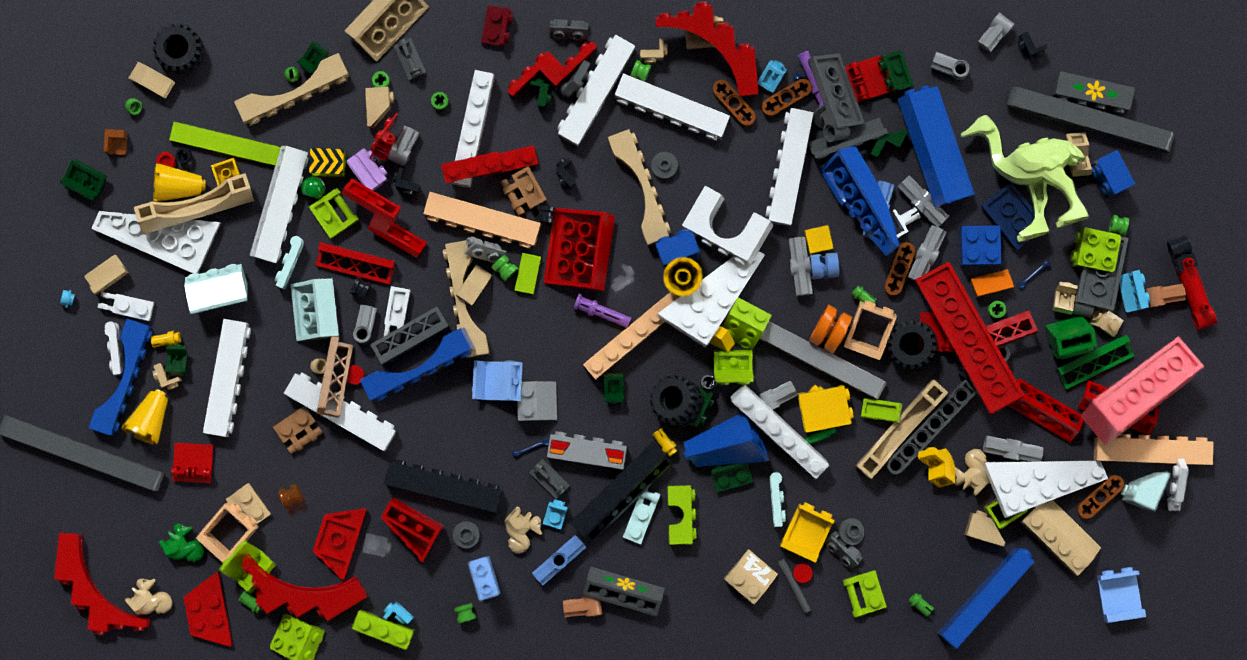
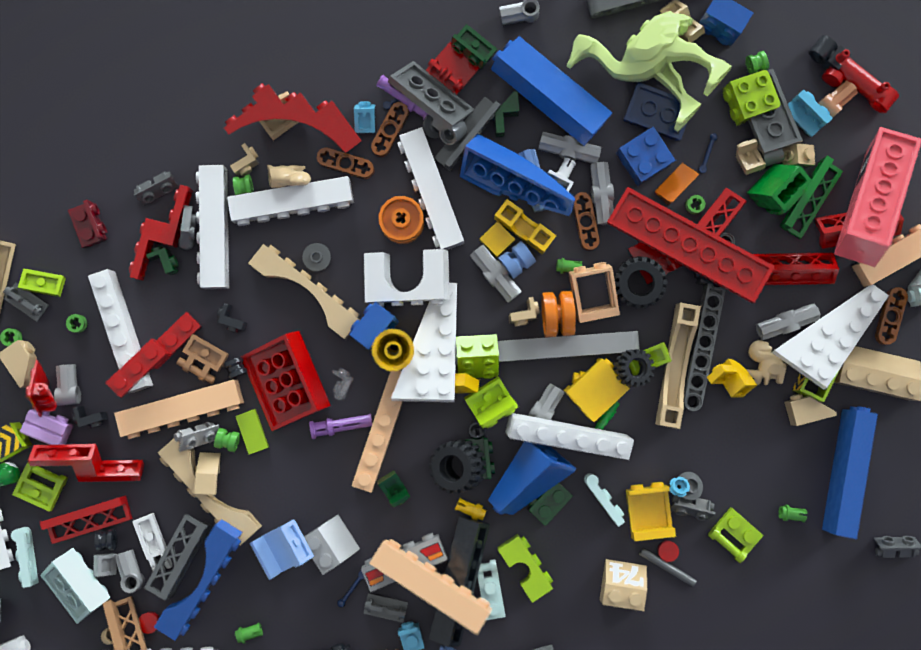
camera: 30 degrees left, 0 degrees up
none -> lime plate [18,268,66,297]
none -> light grey plate [93,553,117,577]
none -> bright green pin [235,623,263,644]
none -> tan animal [267,165,311,188]
none -> light nougat brick [369,539,492,634]
none -> orange wheel [379,196,424,244]
none -> yellow arch [494,199,557,255]
none -> tan bracket [508,297,539,327]
none -> black tyre [614,349,655,387]
none -> medium azure plate [670,477,690,497]
none -> red tile [822,68,844,87]

